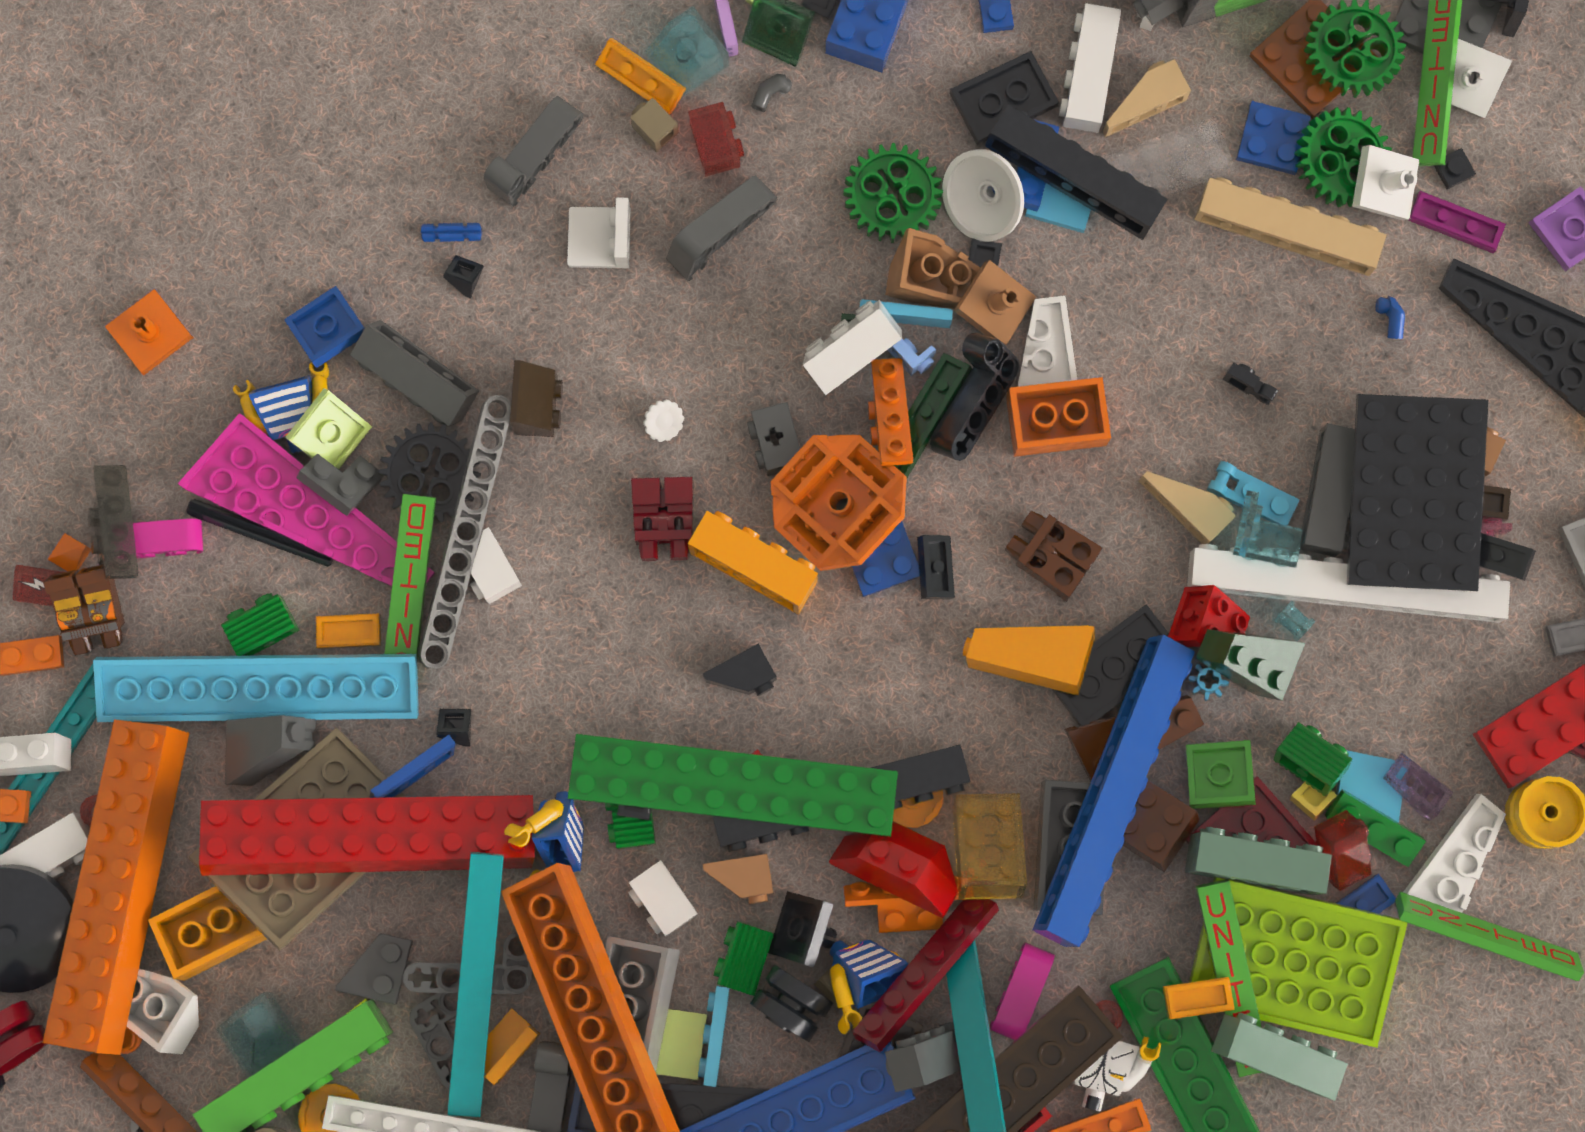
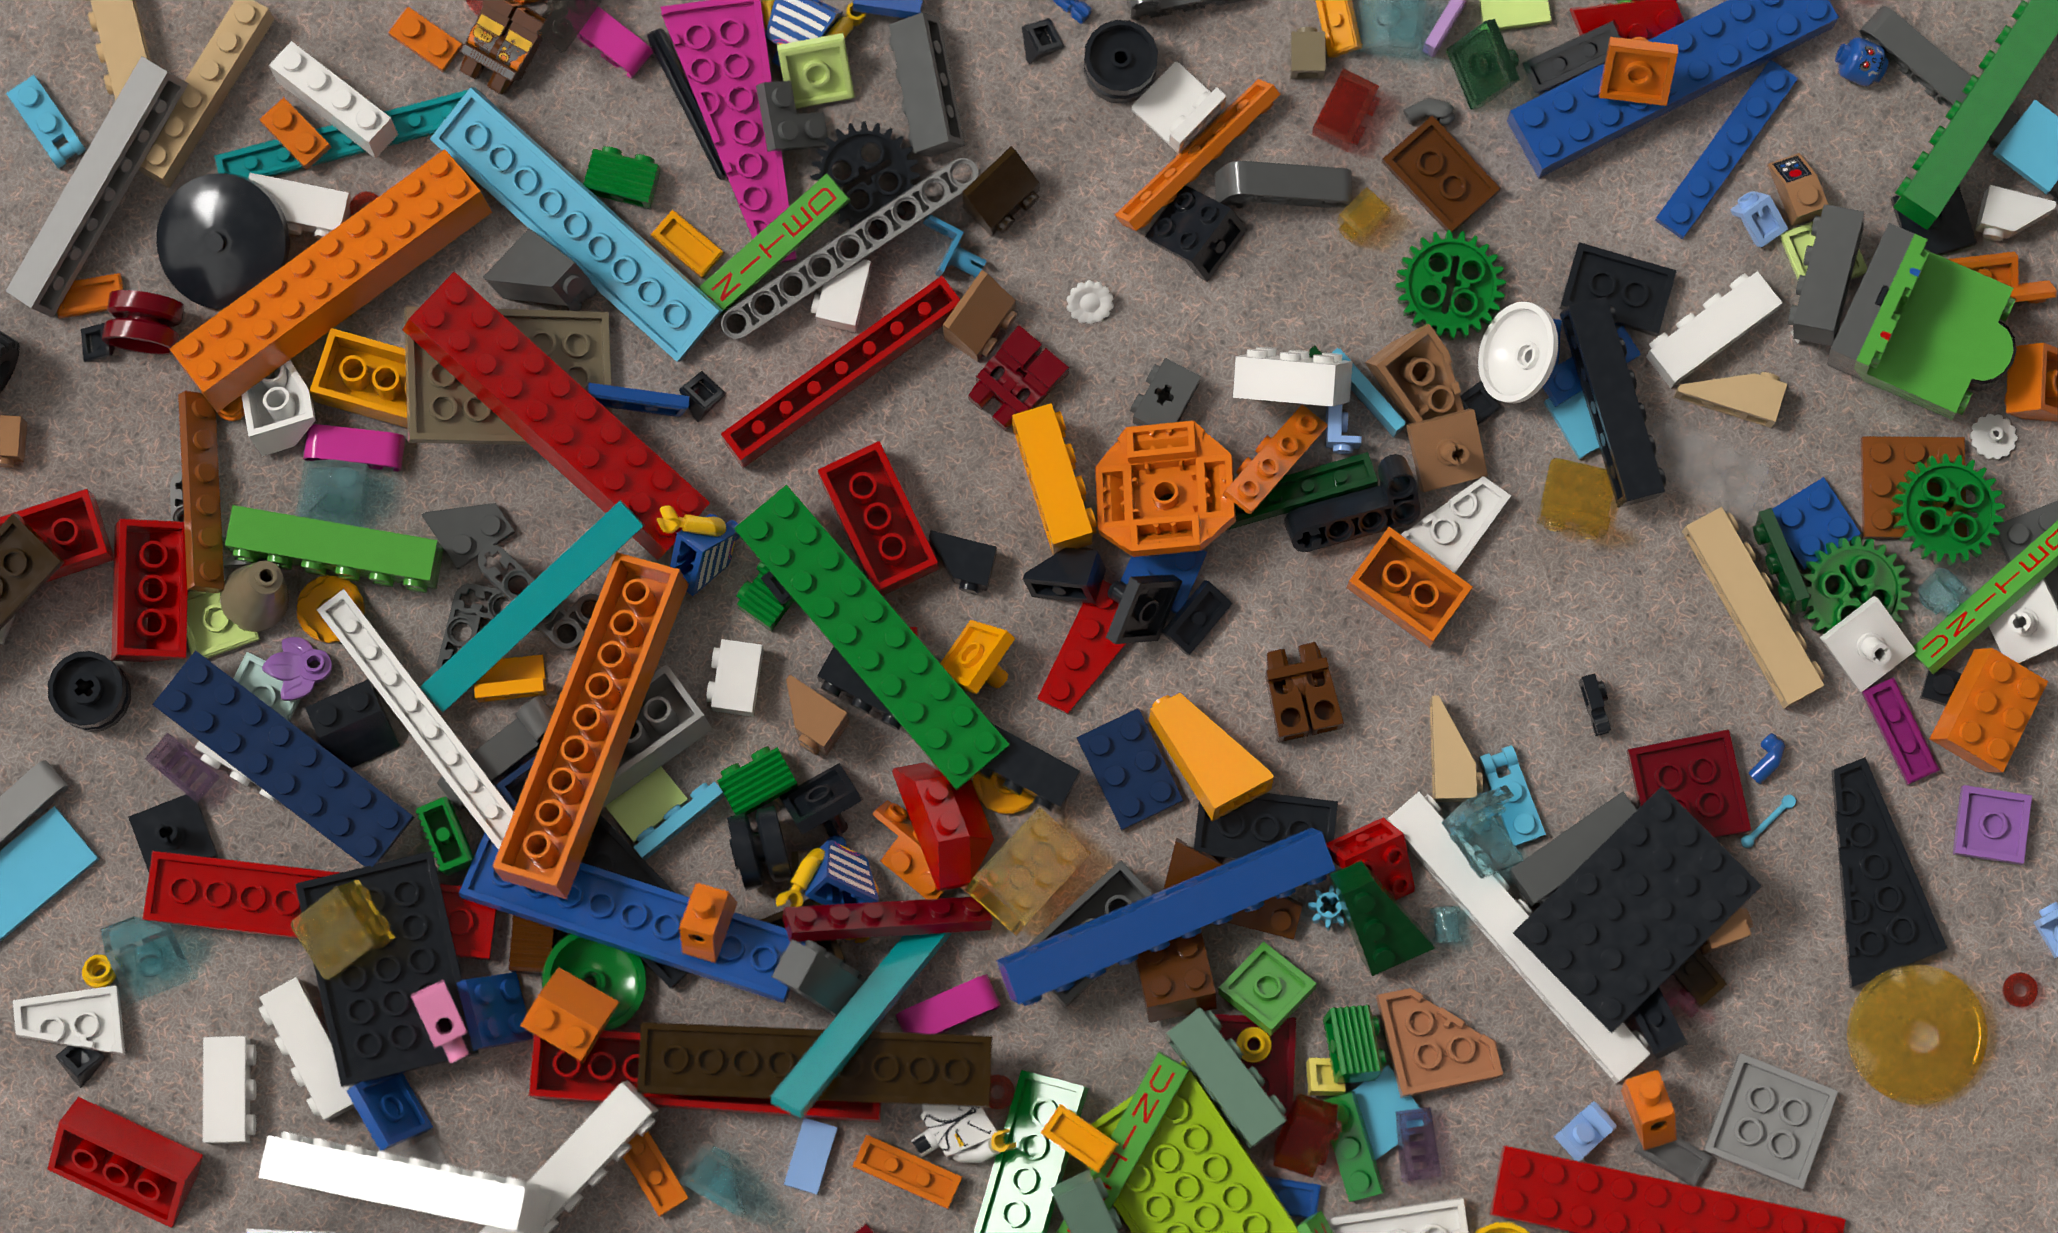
camera: 45 degrees right, 0 degrees up
none -> dark pink beam [303,424,406,472]
none -> orange torso [680,883,737,963]
none -> red brick [721,276,960,468]
none -> red brick [817,441,939,596]
none -> dark azure bracket [923,214,987,279]
none -> light orange tile [940,619,1016,694]
none -> medium nougat slope [943,270,1018,362]
none -> black slope [1023,547,1106,604]
none -> red wing [1037,580,1127,715]
none -> dark blue plate [1076,708,1183,831]
none -> black wheel [1084,20,1158,104]
none -> black tile [1106,574,1183,644]
none -> orange plate [1115,79,1281,231]
none -> black bracket [1145,185,1247,282]
none -> yellow plate [1236,1027,1271,1063]
none -> clear yellow brick [1337,187,1391,245]
none -> nougat plate [1376,988,1503,1098]
none -> reddish brown plate [1382,115,1501,233]
none -> clear yellow bracket [1536,458,1613,540]
none -> light blue bracket [1554,1101,1617,1161]
none -> orange torso [1621,1070,1677,1151]
none -> dark red plate [1627,729,1752,838]
none -> medium azure hinge [1741,795,1796,848]
none -> dark green plate [1753,508,1810,615]
none -> clear light blue plate [1918,568,1968,616]
none -> orange brick [1930,648,2048,772]

